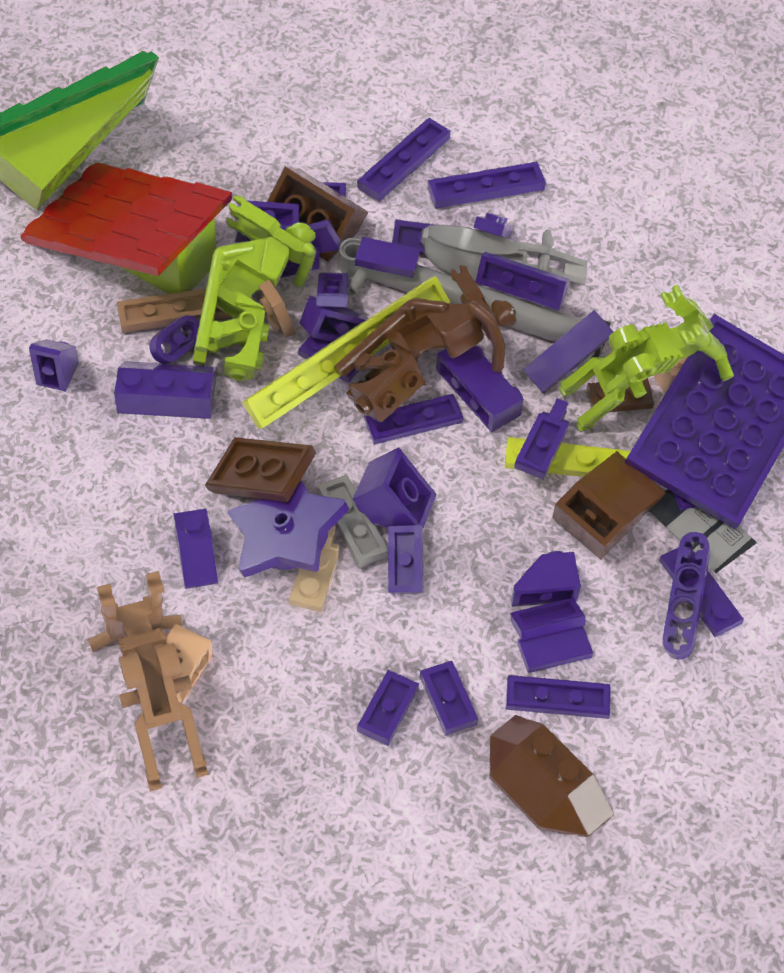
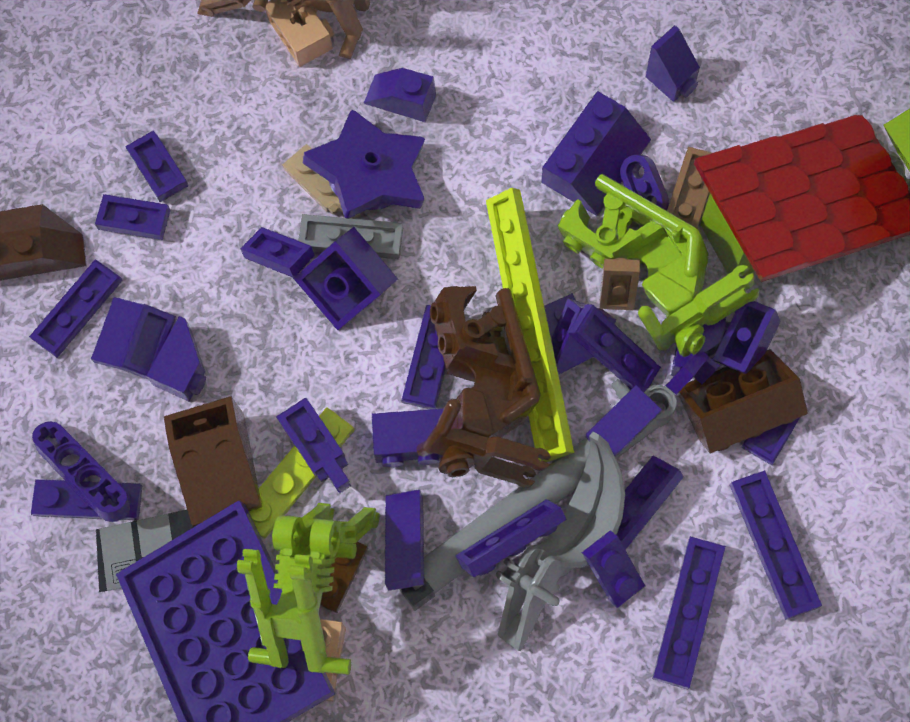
camera: 130 degrees right, 15 degrees up
reddish brown tile [205,437,316,502] -> none

